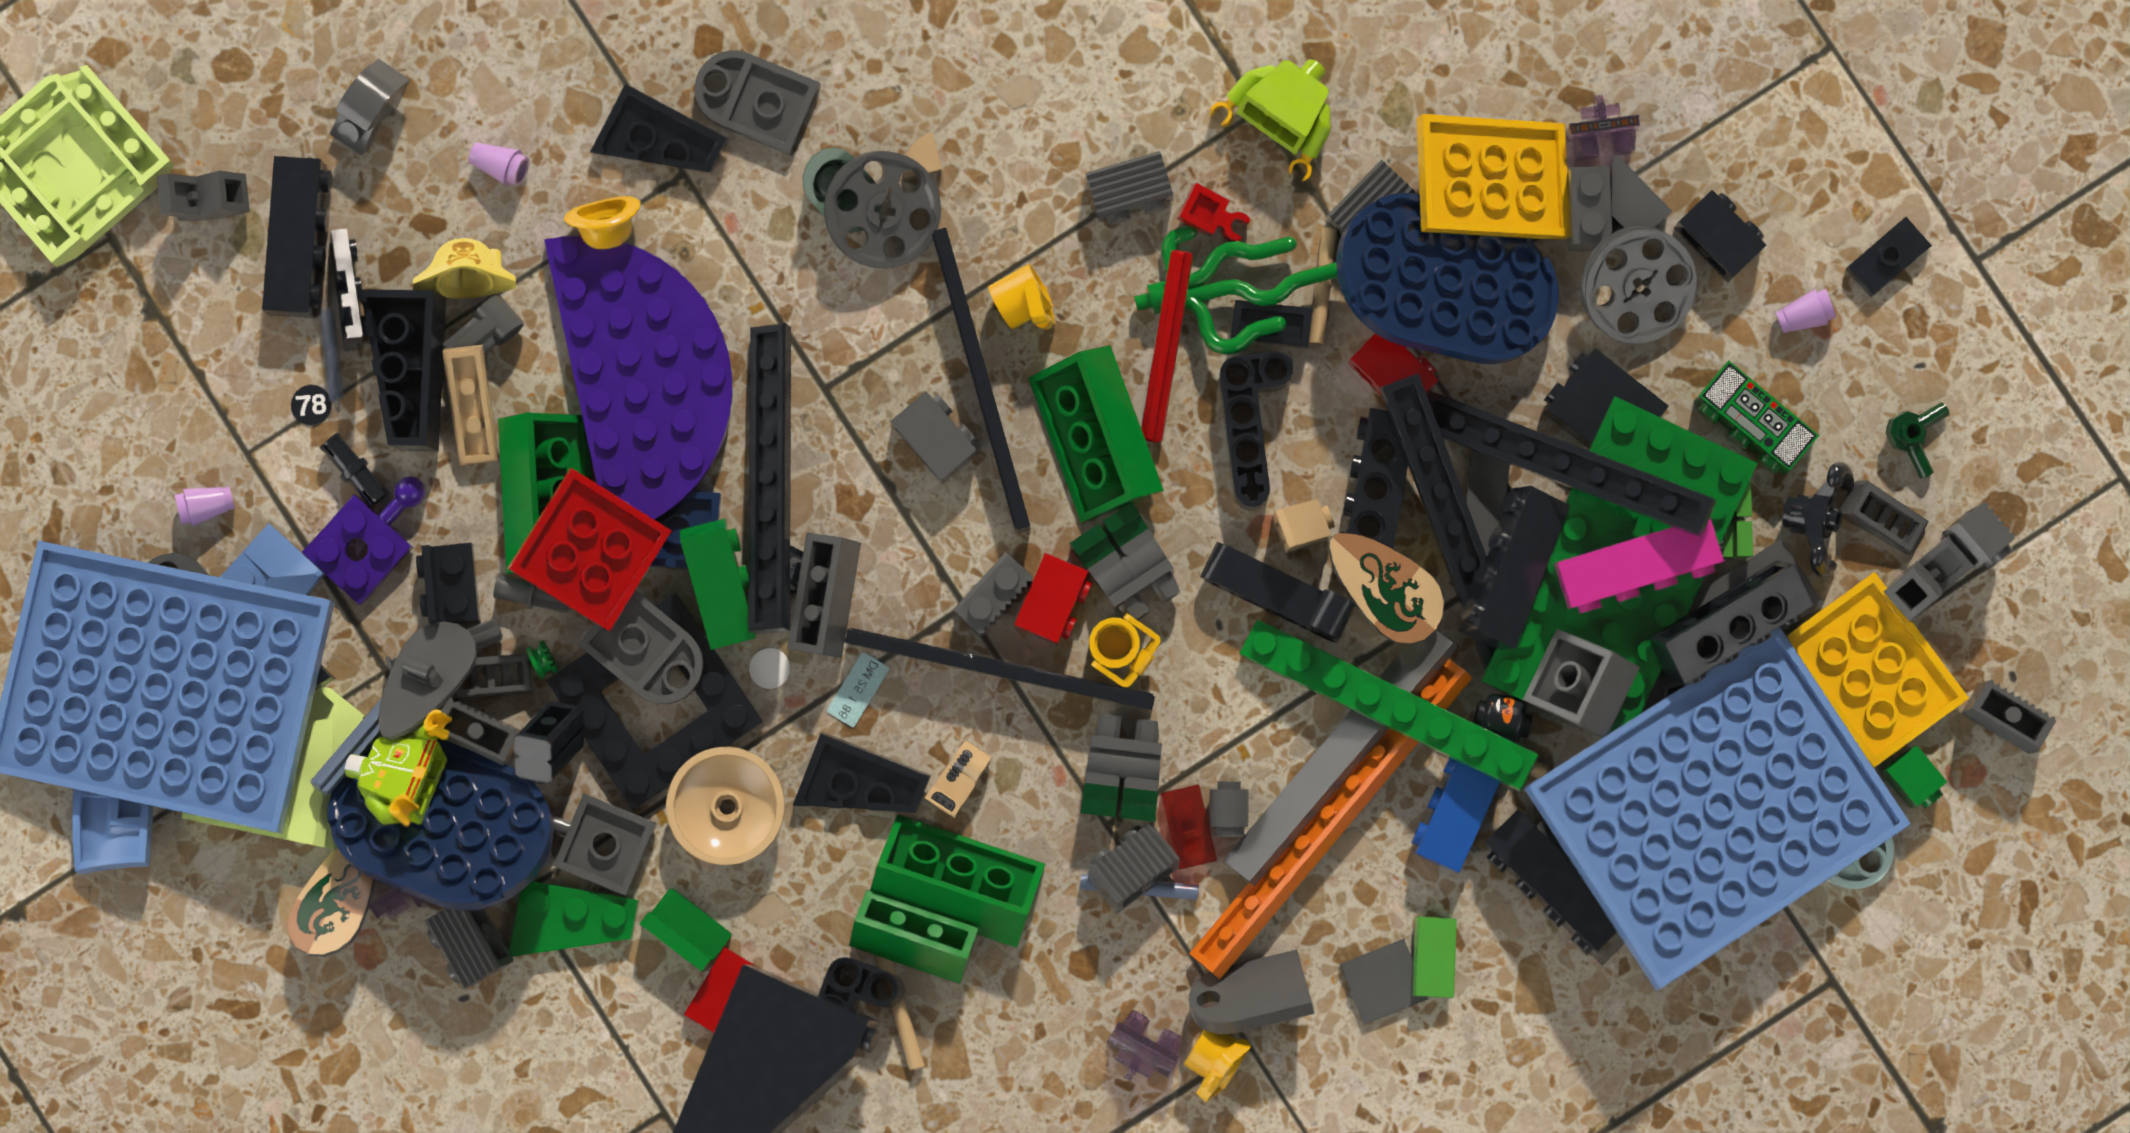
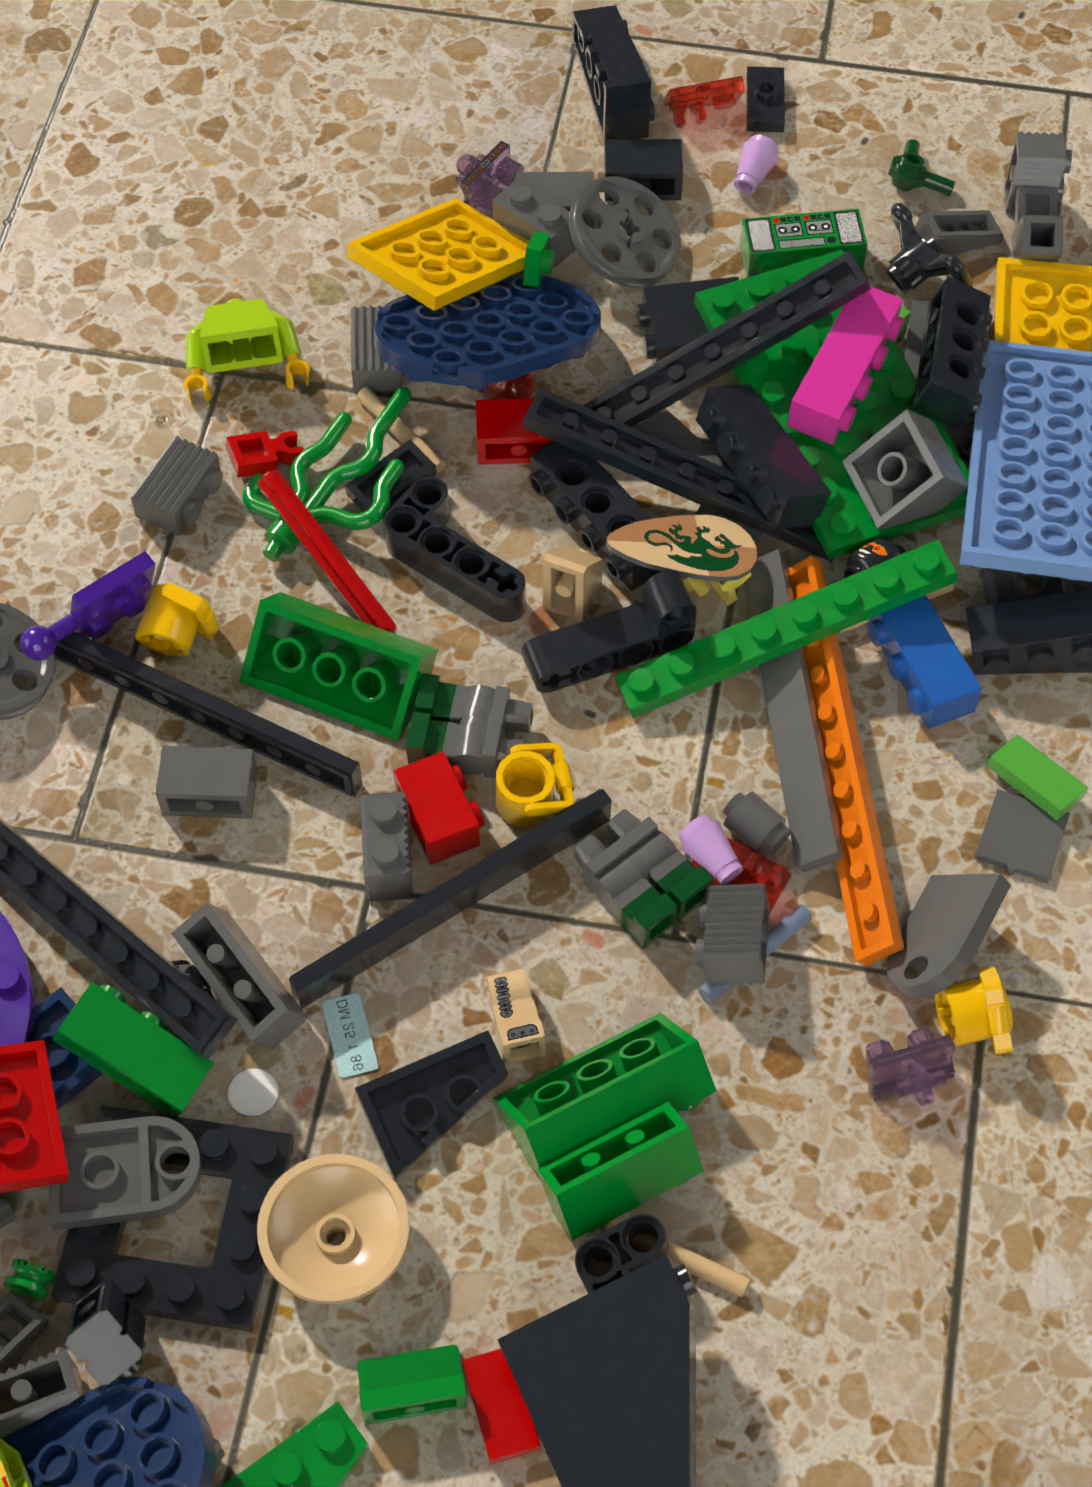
camera: 50 degrees left, 25 degrees down
dark grey plate [551,793,657,896] -> none
none -> dark purple plate [20,551,156,661]
none -> green plate [523,231,555,287]
none -> black wedge [572,5,655,141]
none -> clear red plate [663,76,746,128]
none -> lavender cone [678,814,743,885]

